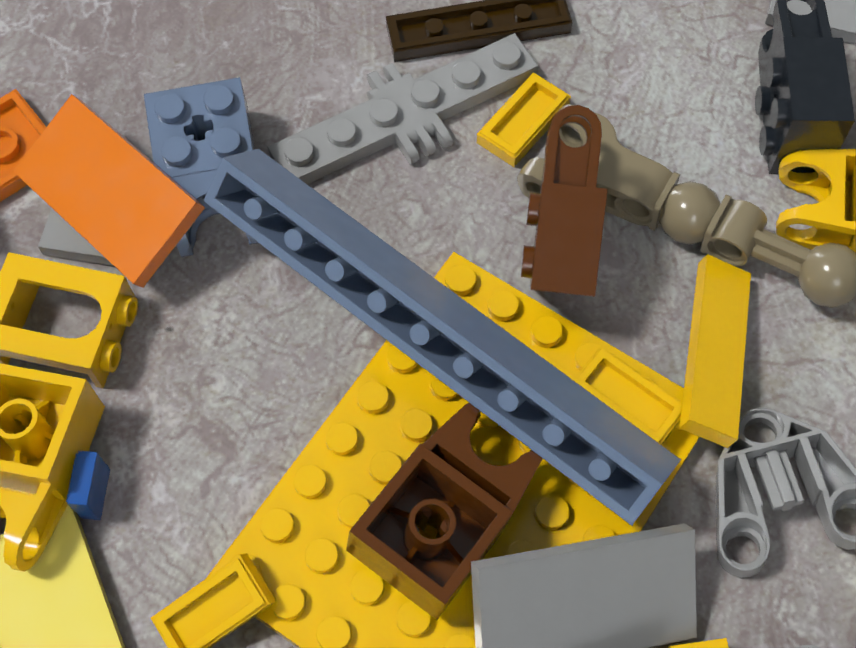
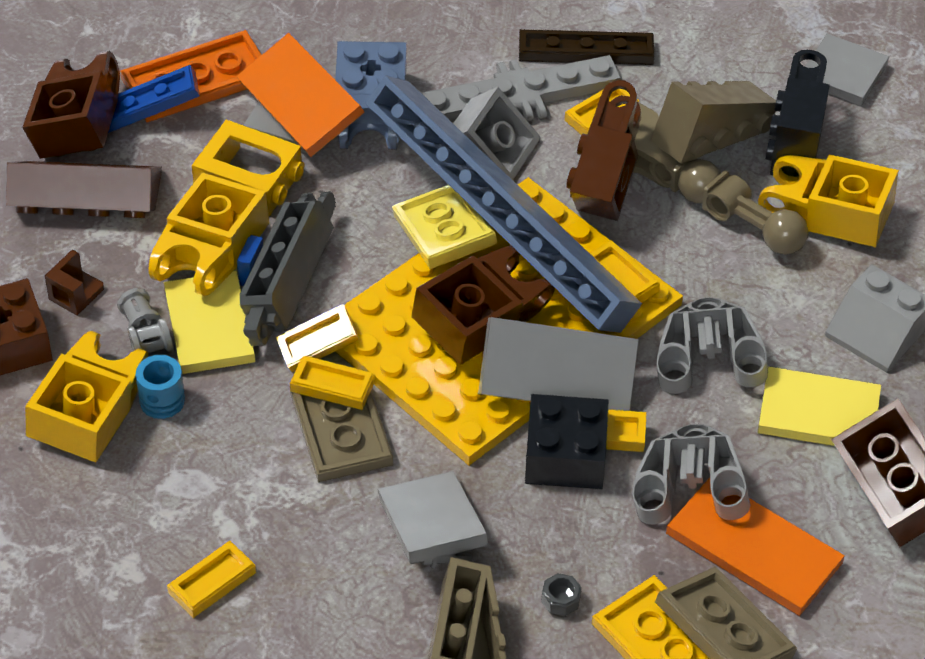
camera: 10 degrees right, 15 degrees down
yellow tile [679,254,751,448] -> none
none -> dark grey hinge [240,191,336,346]
none -> light yellow tile [392,185,498,269]
none -> light grey slope [453,87,541,180]
none -> dark tan wedge [650,81,776,163]

